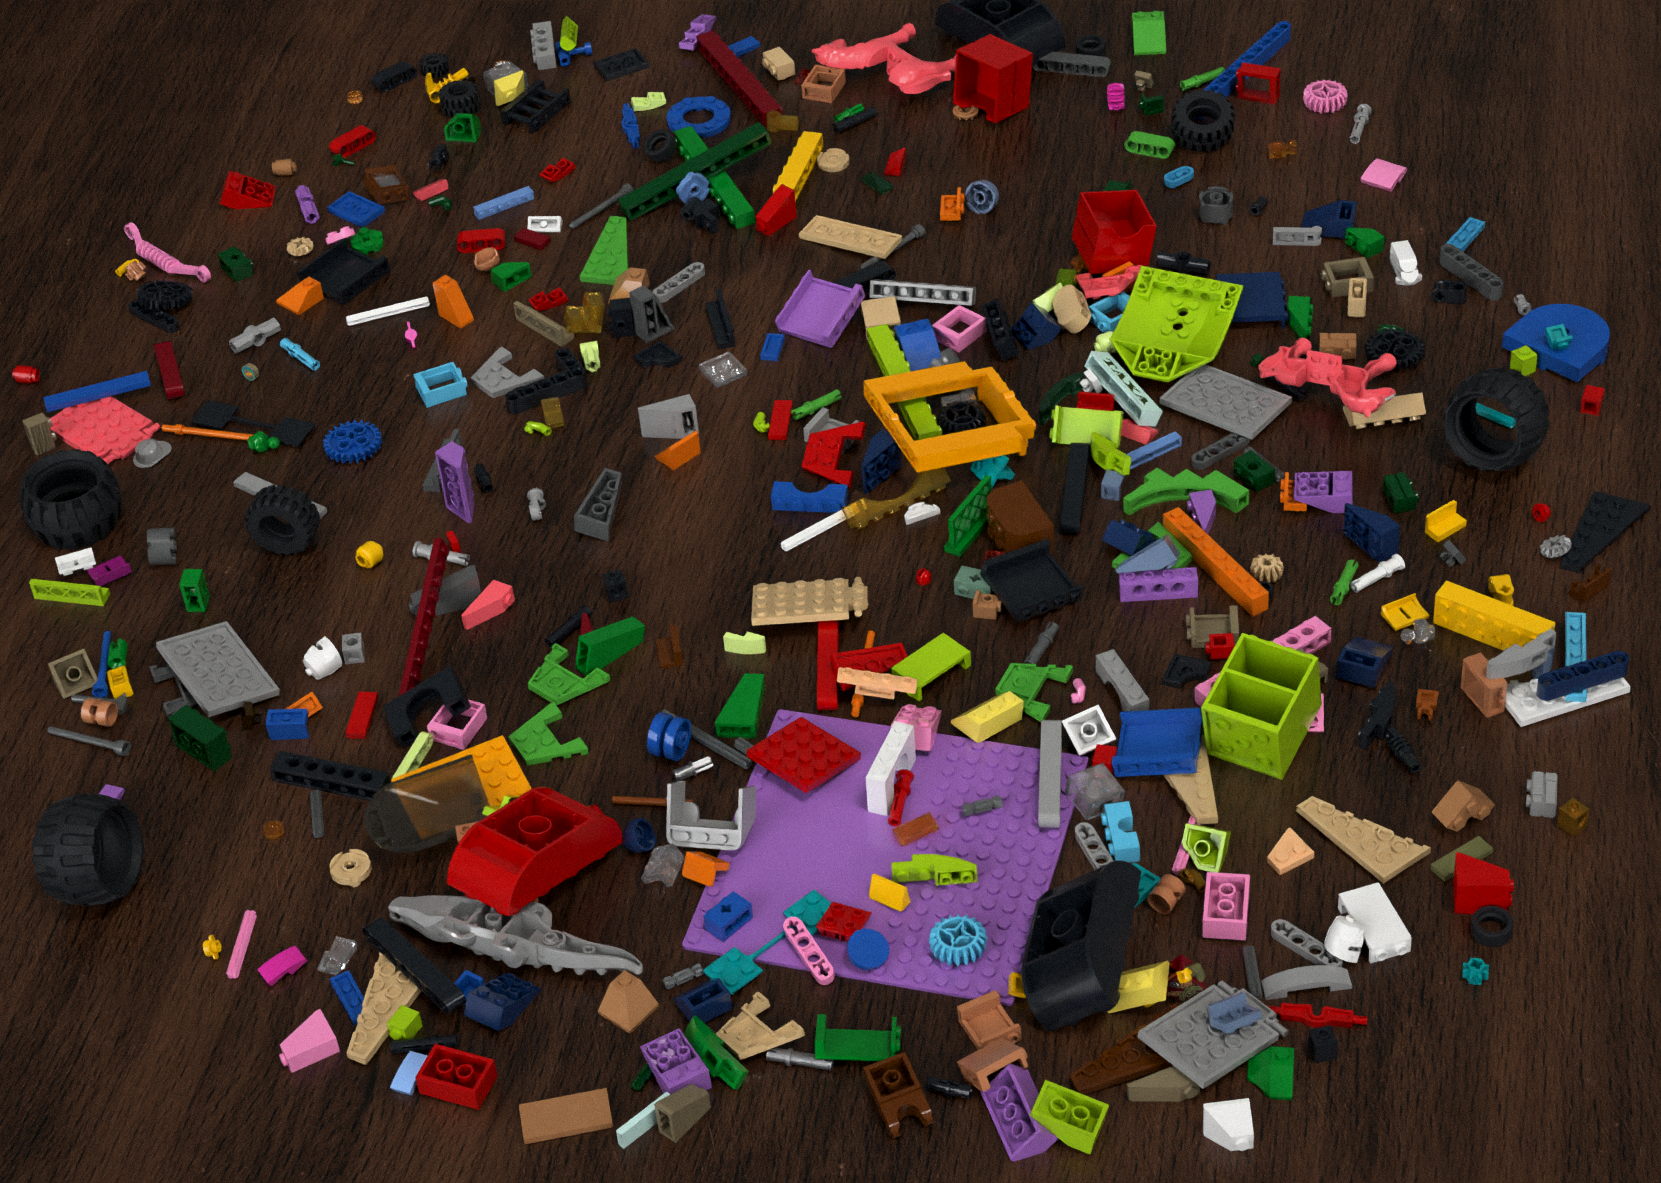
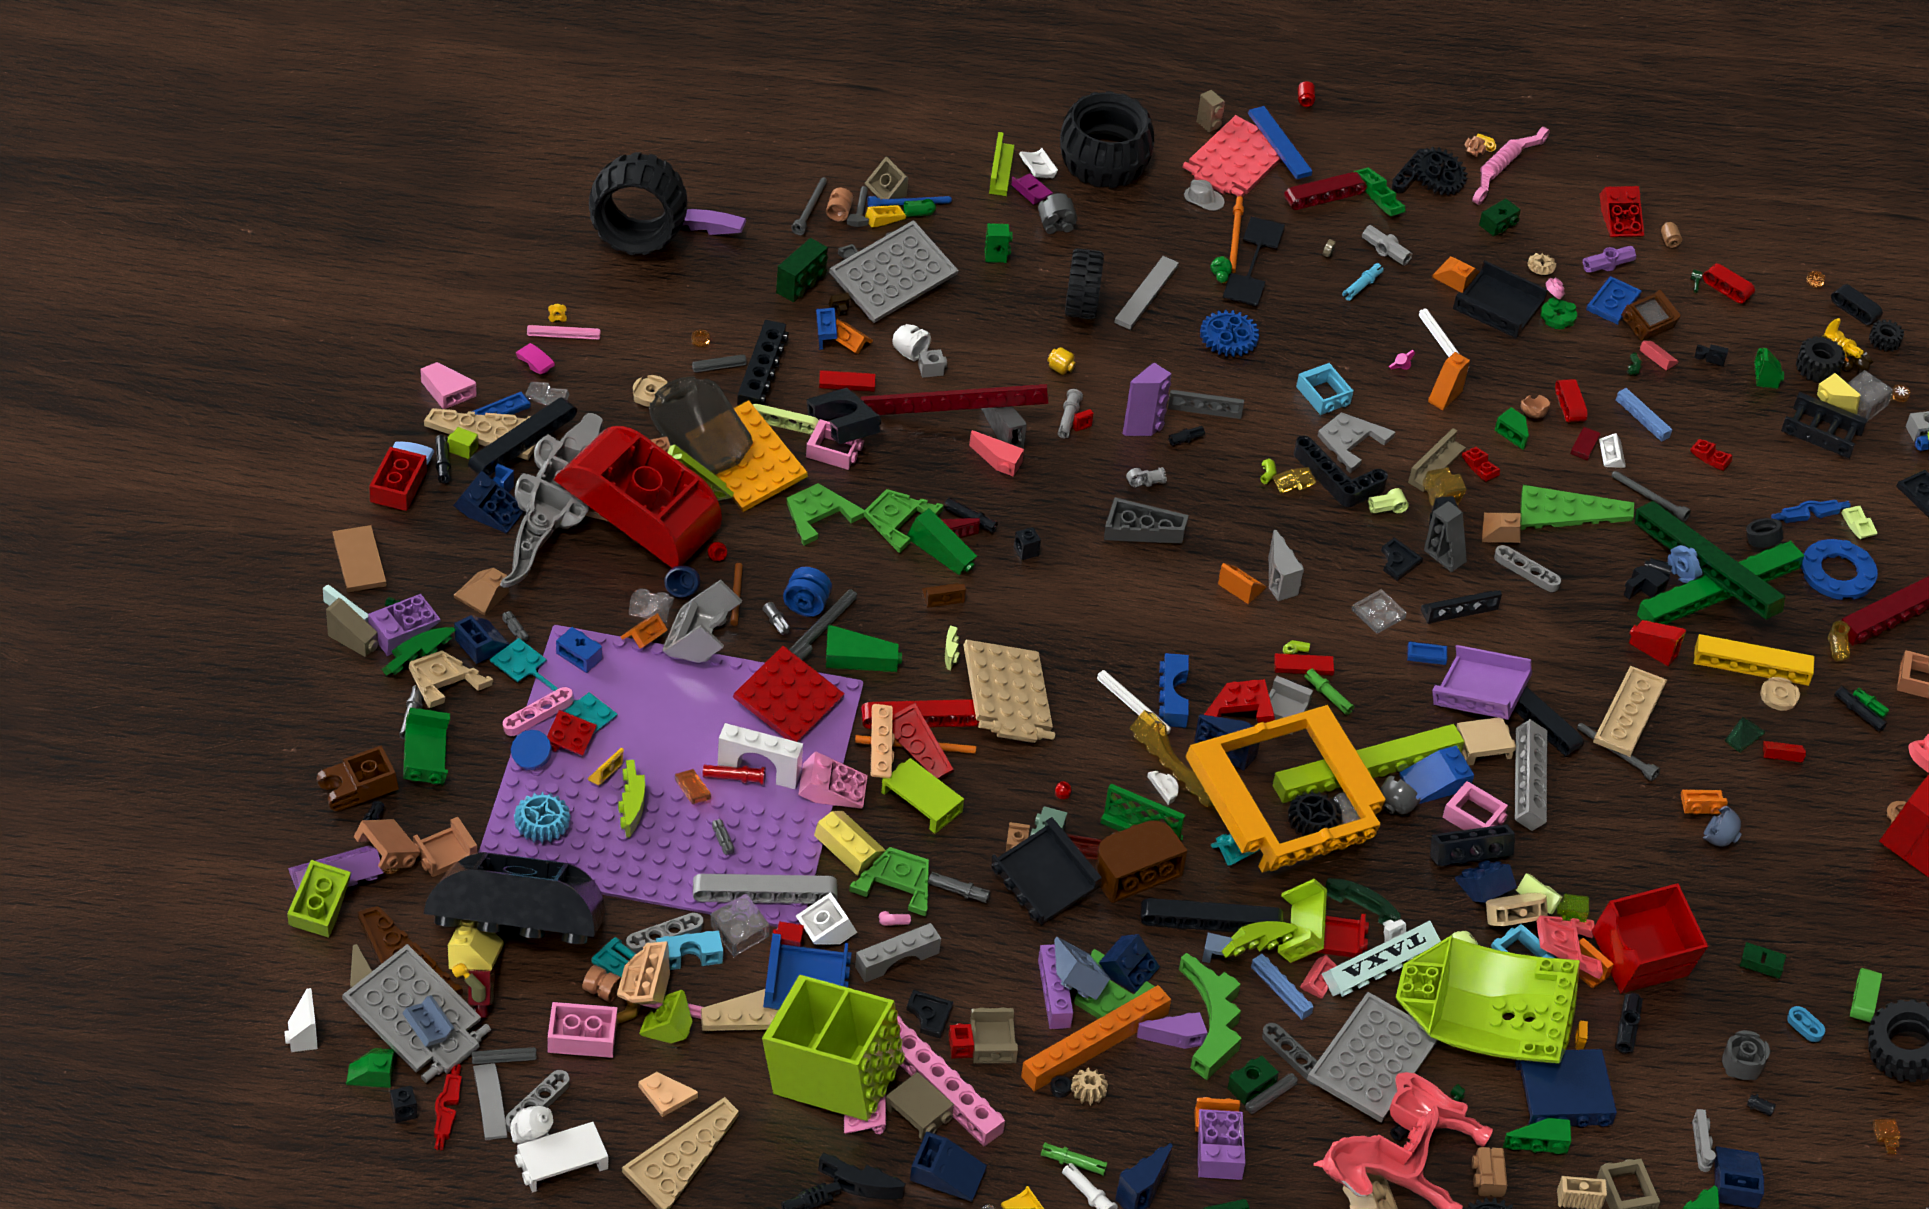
camera: 75 degrees right, 5 degrees up
none -> light nougat wedge [617,941,670,1005]
none -> green slope [1354,167,1405,216]

